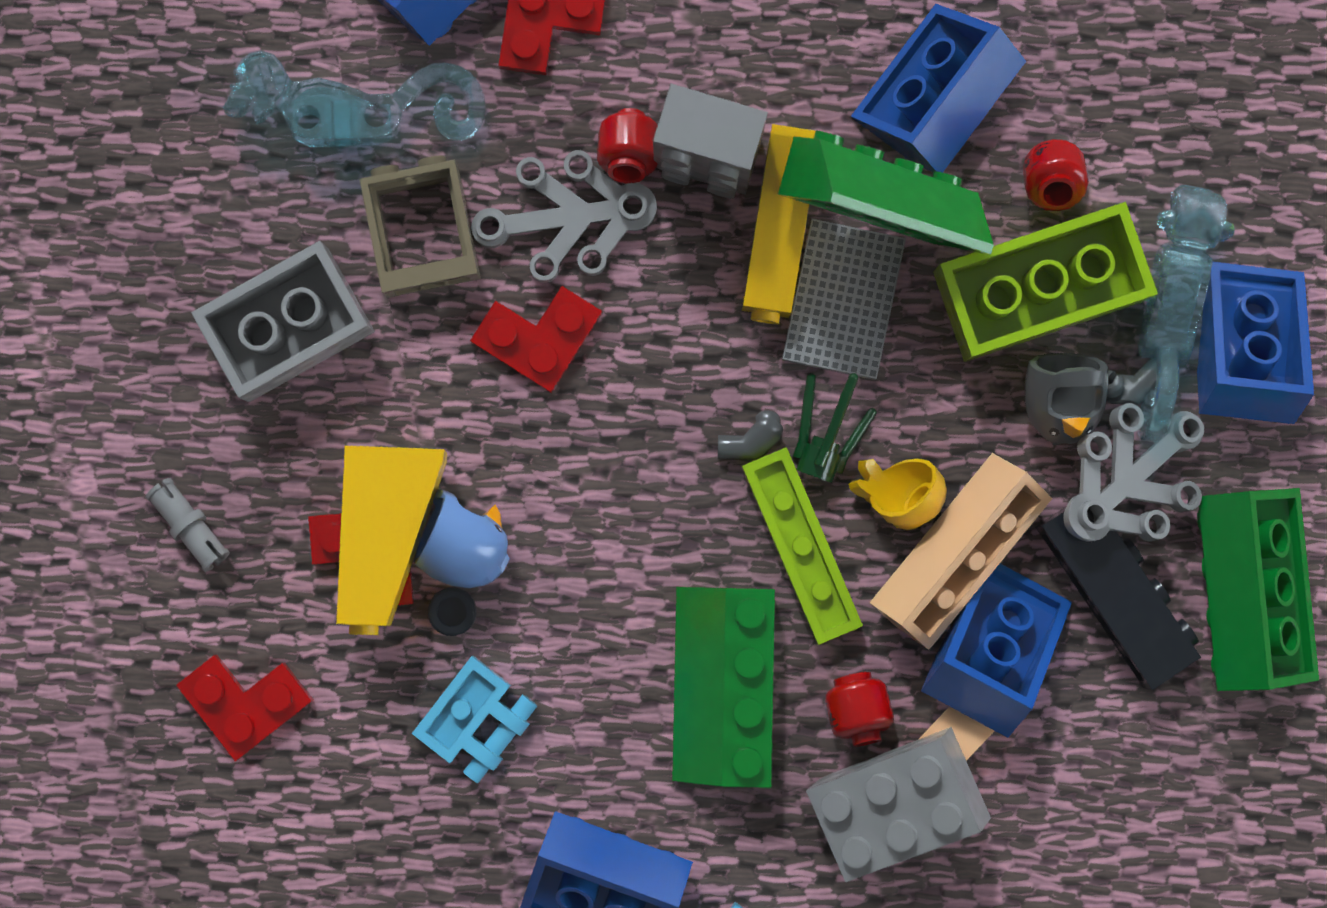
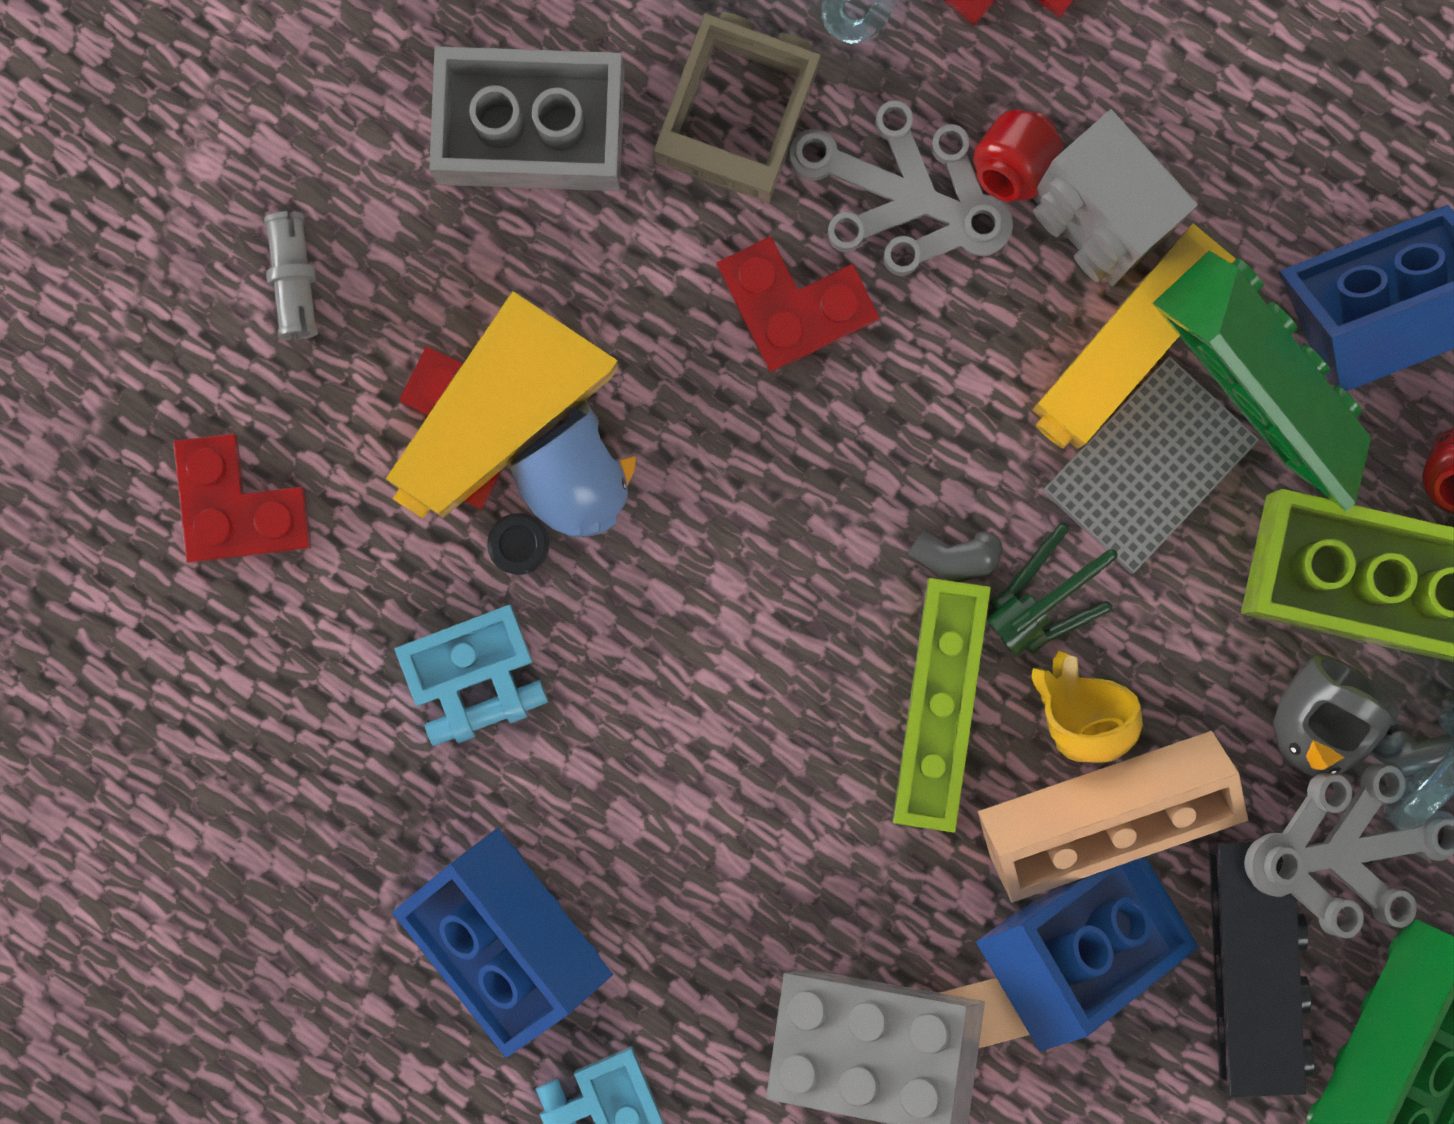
camera: 30 degrees right, 0 degrees up
green slope [672,587,775,788] -> none
red head [825,672,894,747] -> none

